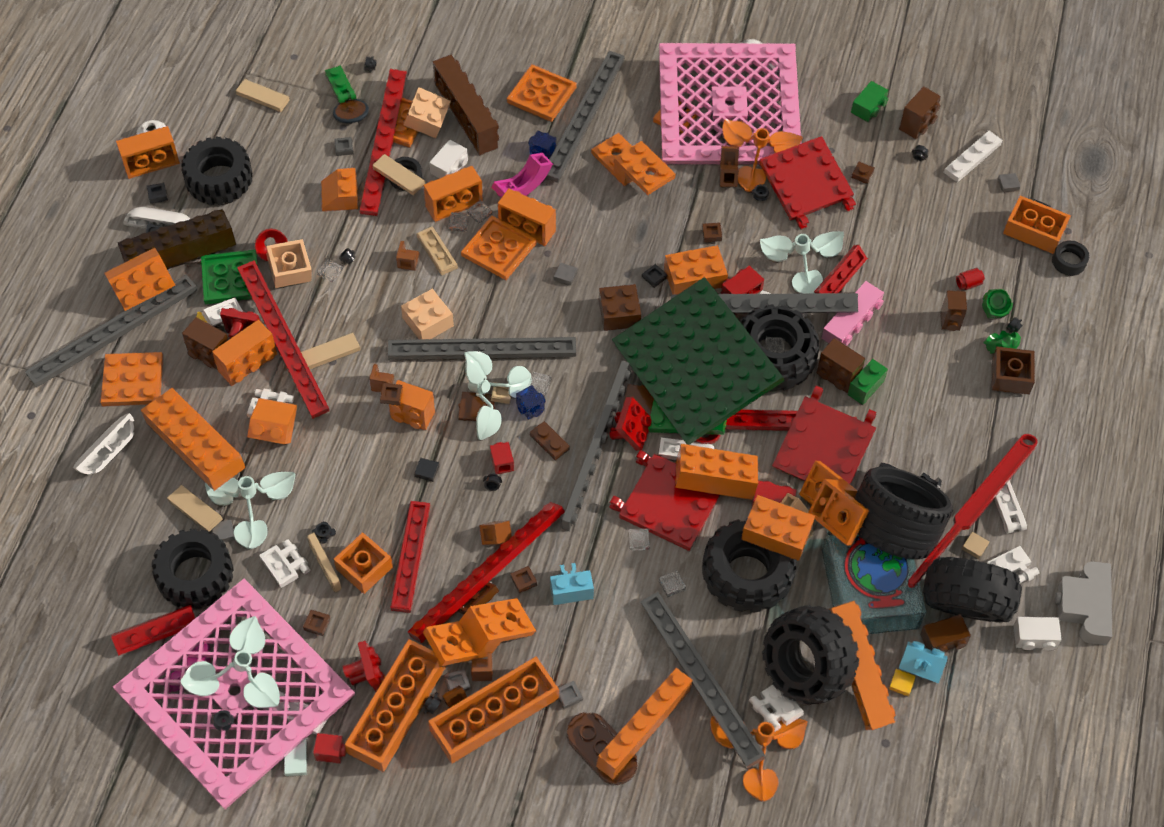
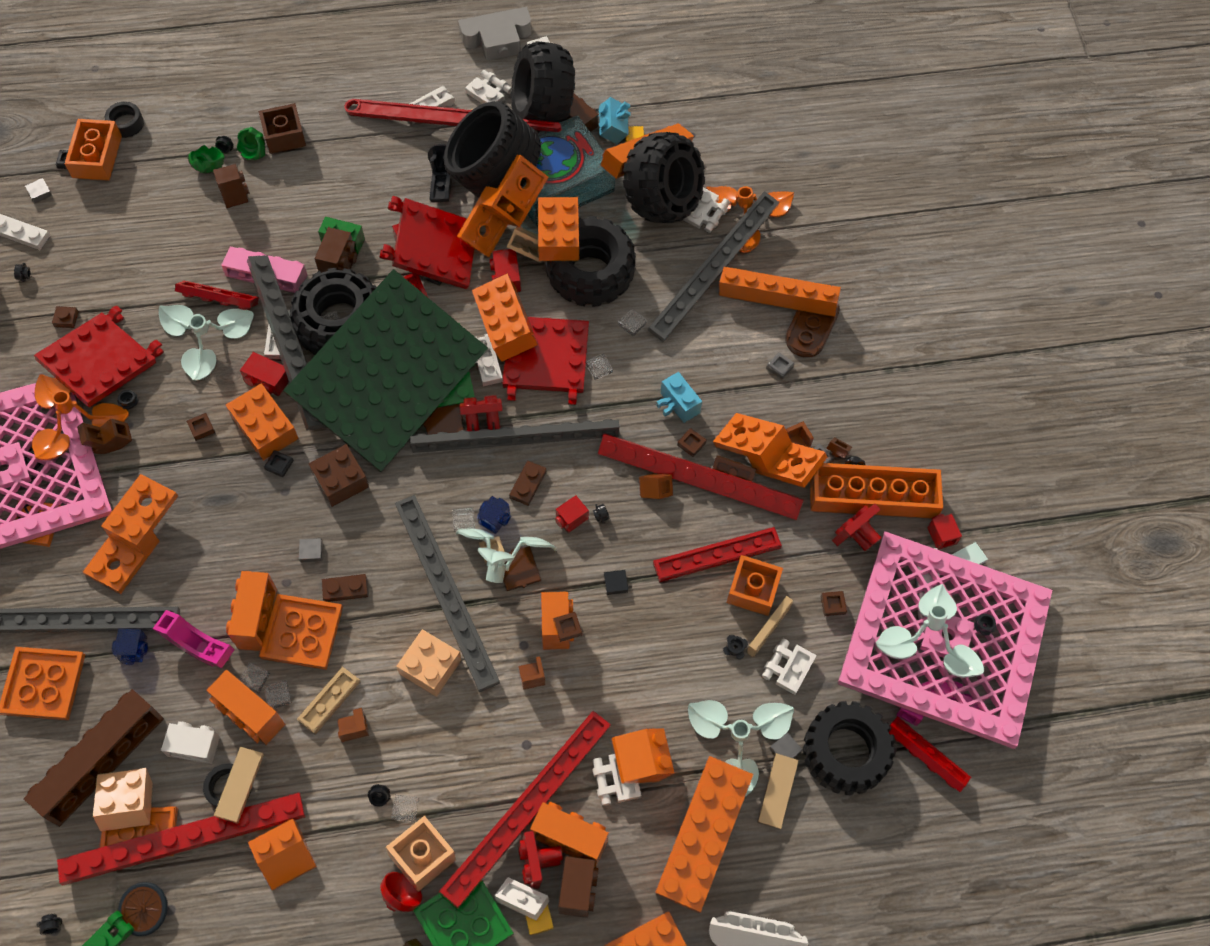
camera: 115 degrees left, 5 degrees up
tan tile [301,333,360,369] -> none
dark grey tile [334,137,354,156] -> none
orange brick [428,656,559,764] -> none
red brick [956,268,985,290] -> none
none -> reddish brown plate [322,574,368,602]

